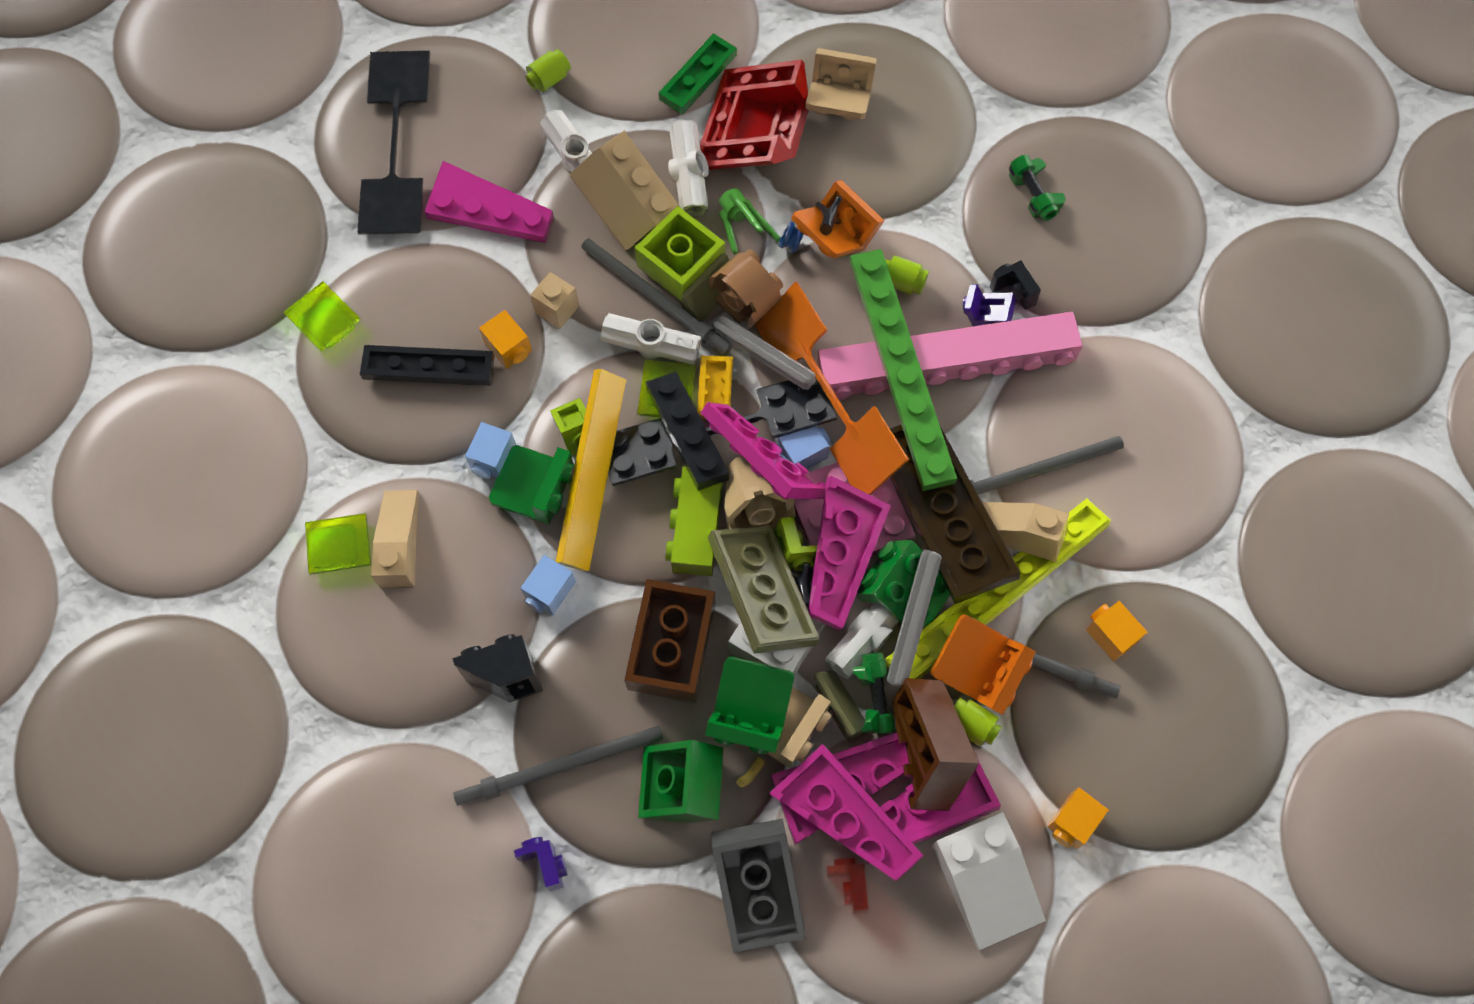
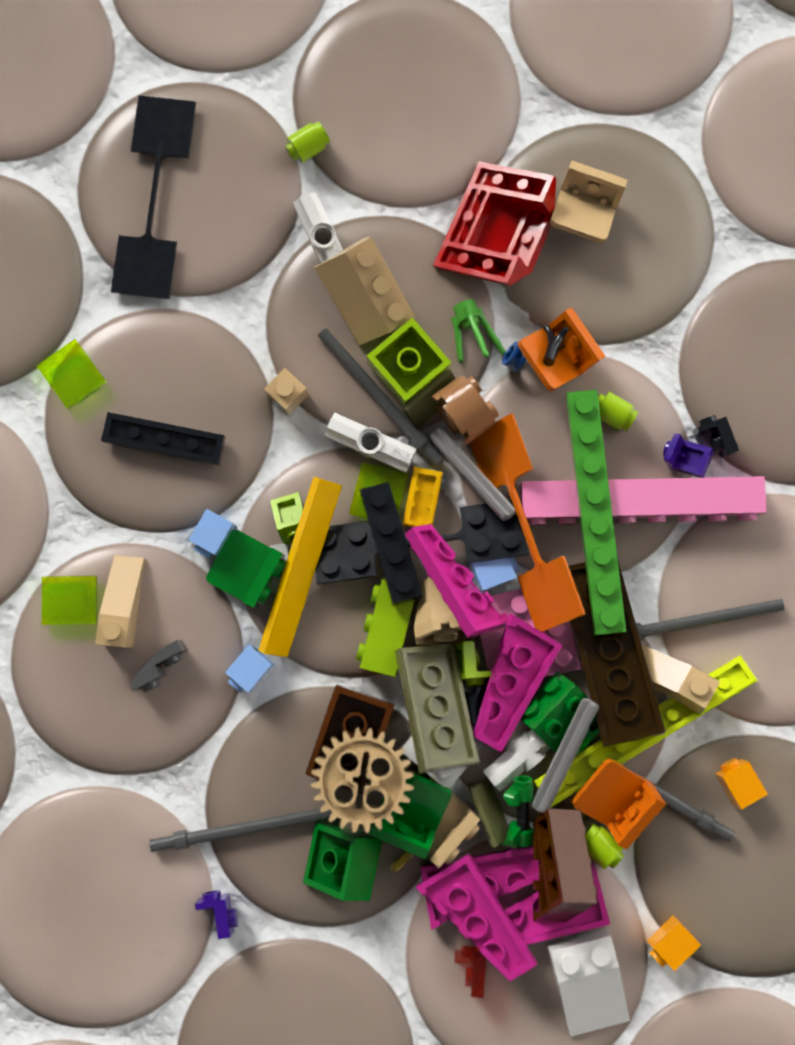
camera: 10 degrees right, 15 degrees up
dark pink wing [425,161,554,243] -> none
black slope [452,634,543,703] -> none
light orange brick [479,310,532,369] -> none
green plate [658,33,737,115] -> none
white piece [668,120,709,216] -> none
dark grey slope [712,818,806,953] -> none
green piece [1009,154,1066,221] -> none
none -> dark grey slope [130,640,187,693]
none -> tan gear [311,728,414,833]

